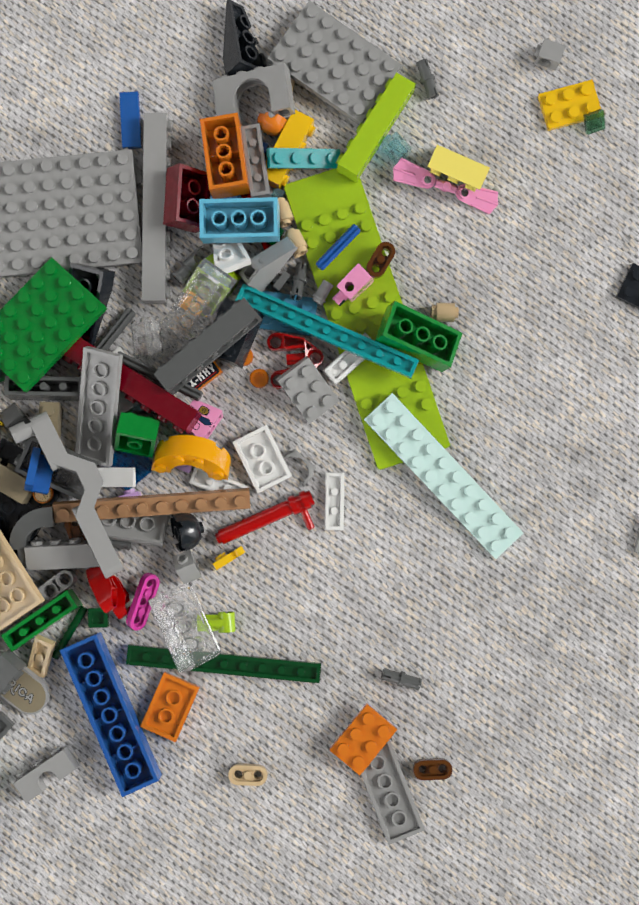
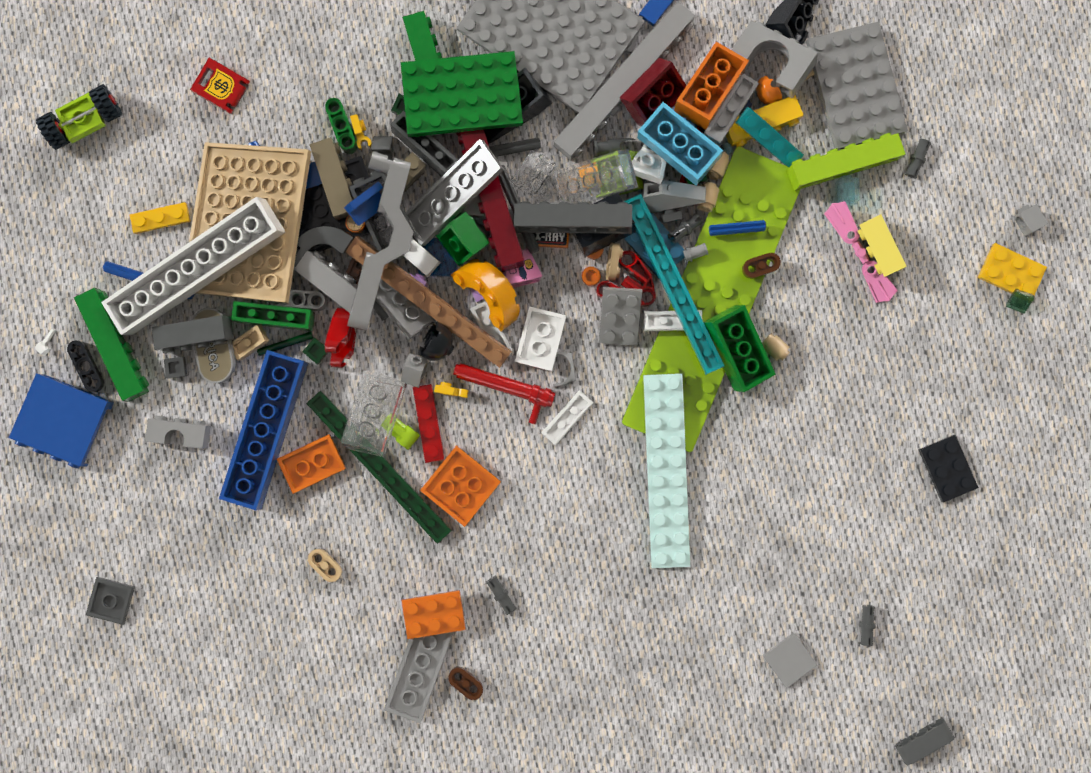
camera: 45 degrees right, 0 degrees up
dark pink plate [126,573,160,631] -> none
bright pink torso [332,263,374,306] -> none
none -> red plate [412,384,445,463]
none -> orange plate [420,445,501,527]
none -> tan plate [605,243,623,281]

